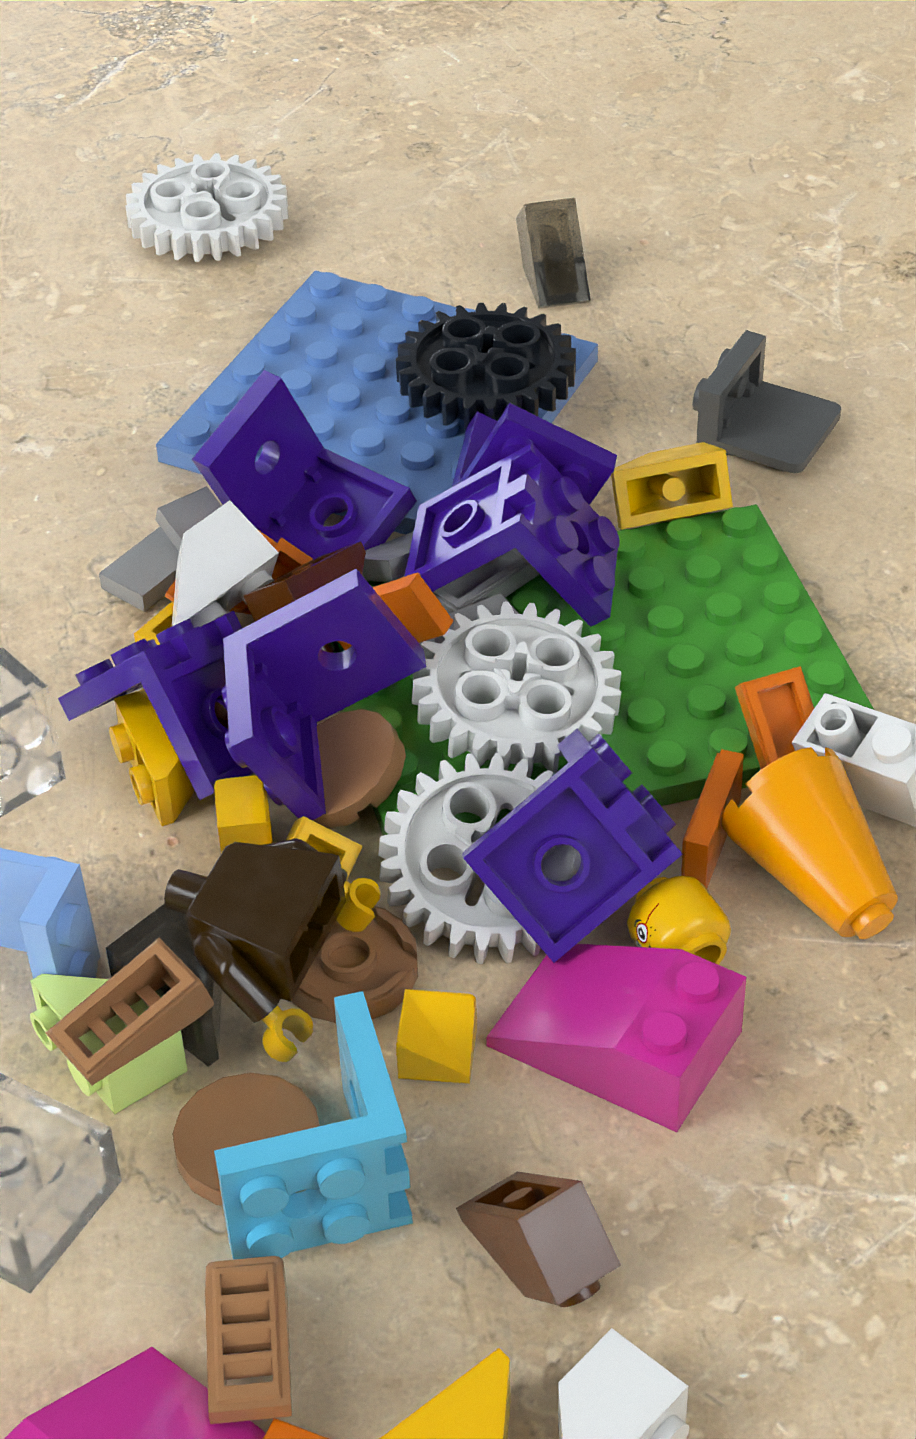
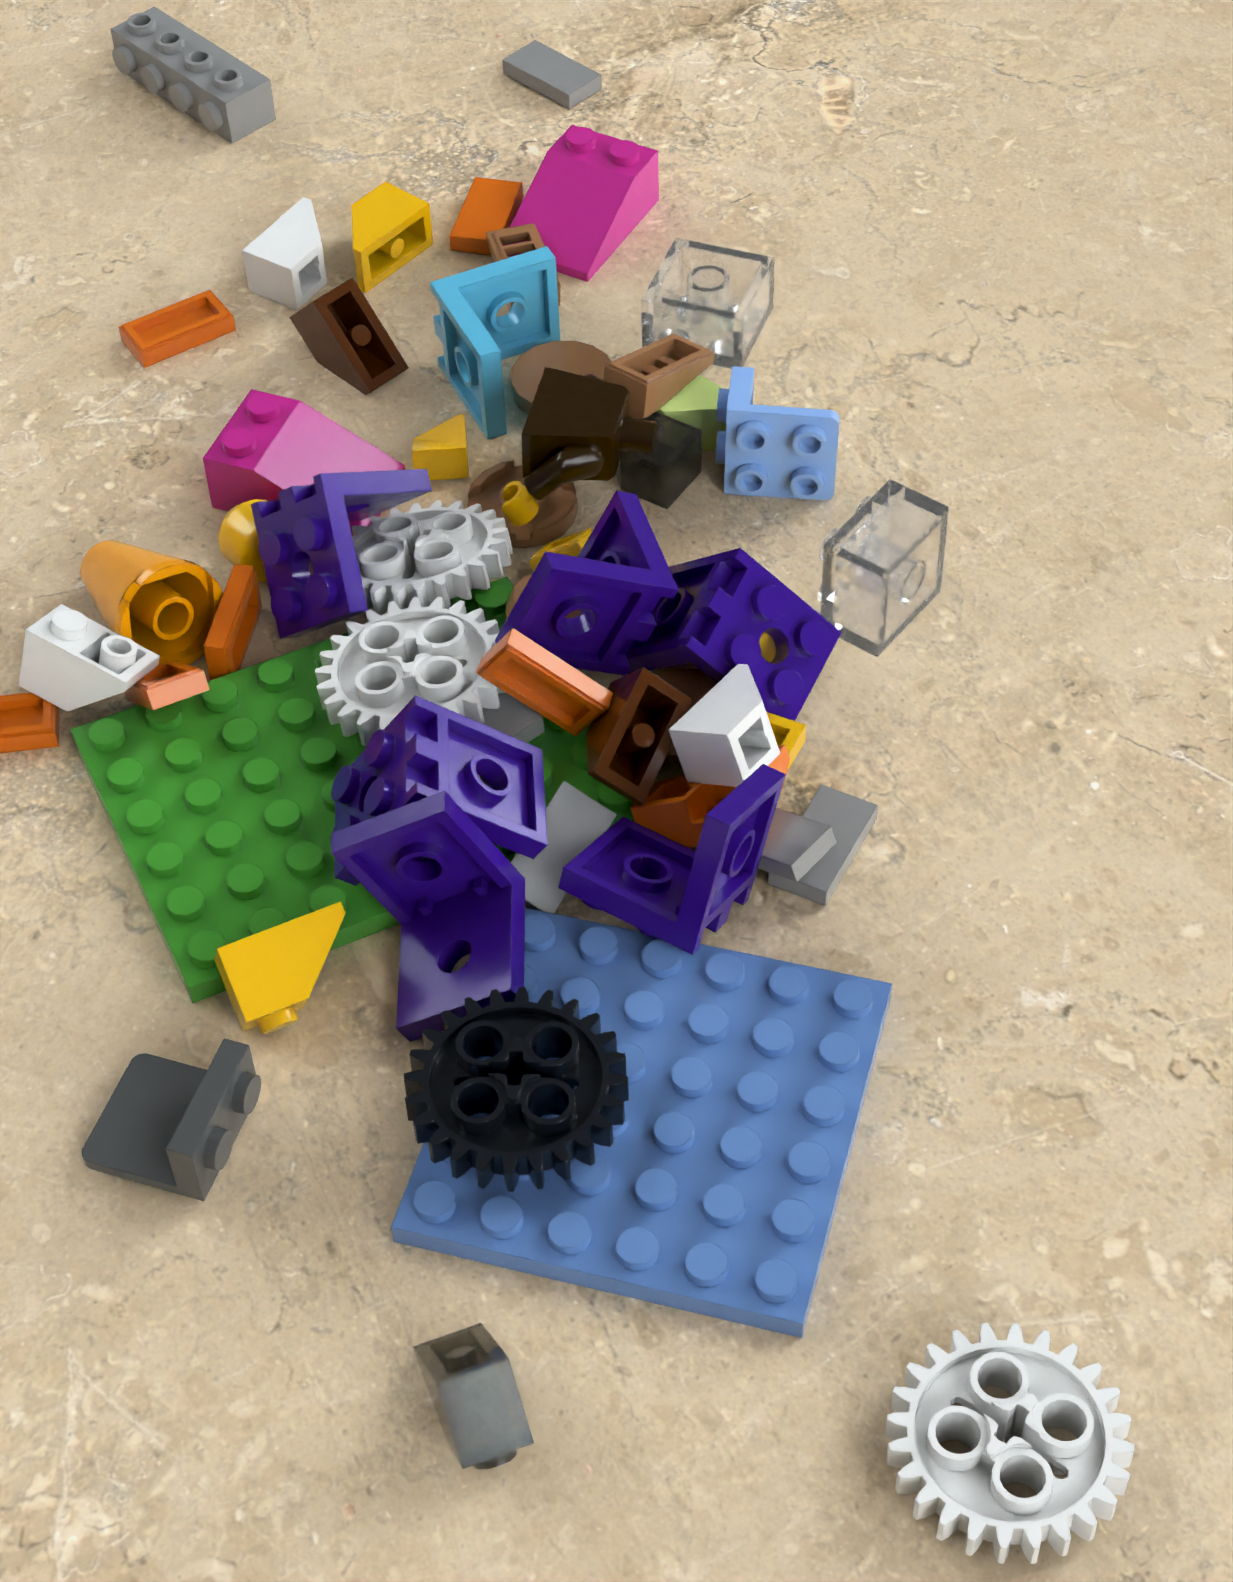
camera: 170 degrees right, 5 degrees up
none -> orange tile [119,290,236,368]

